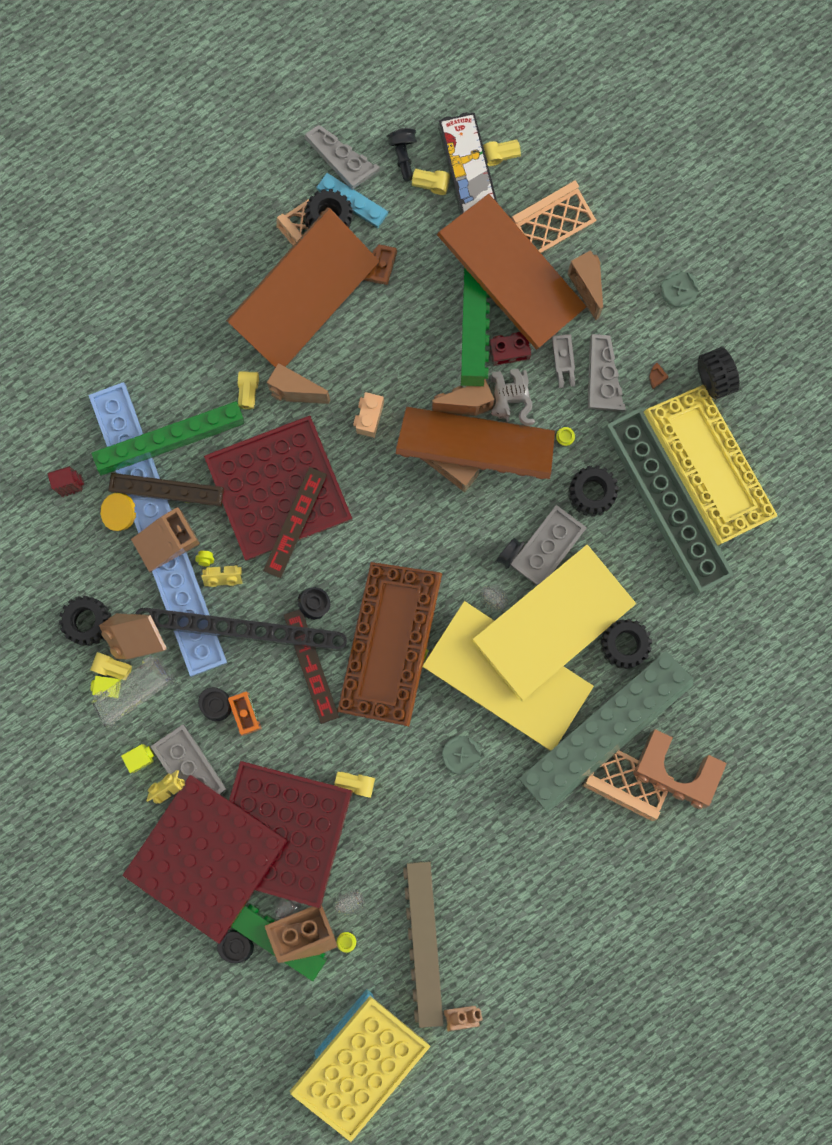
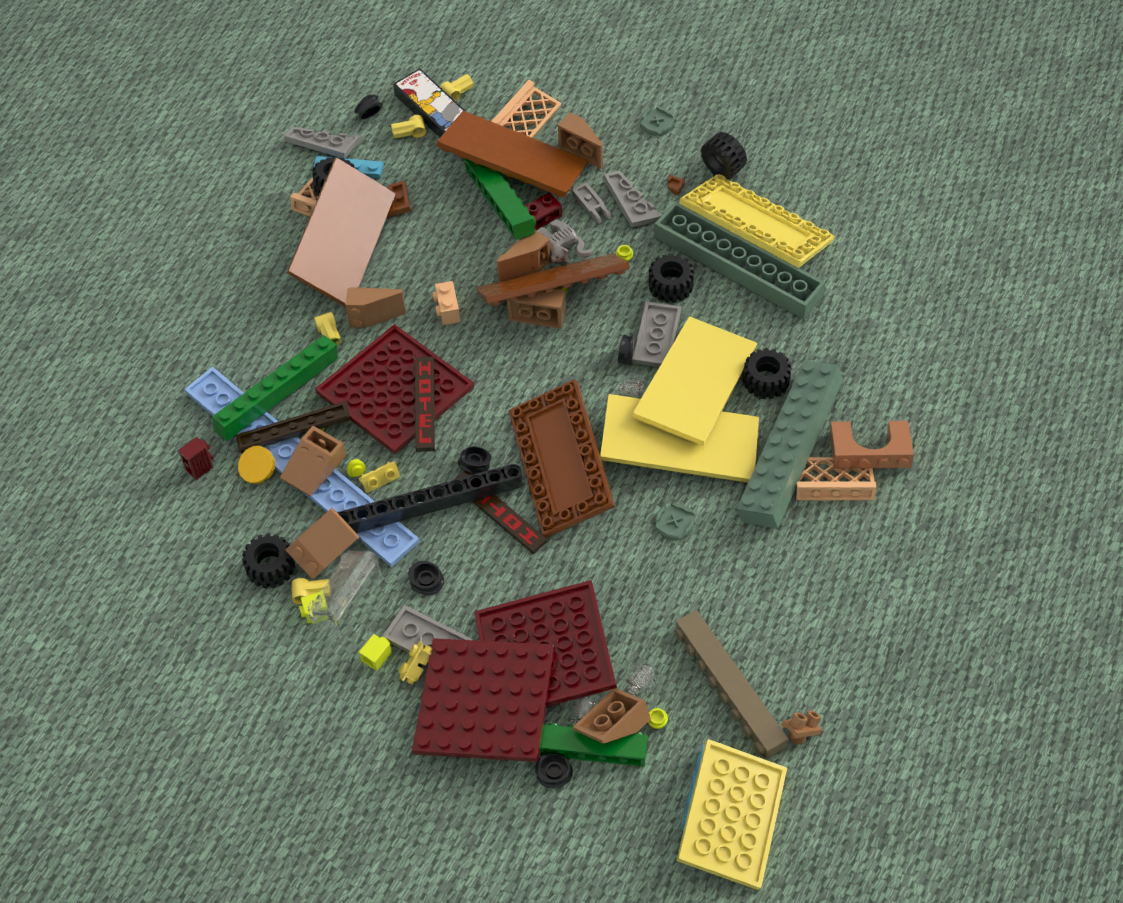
camera: 25 degrees left, 25 degrees down
orange brick [228,691,262,736] -> none
light yellow piece [334,772,375,798] -> none
black axle [395,144,413,182] -> none

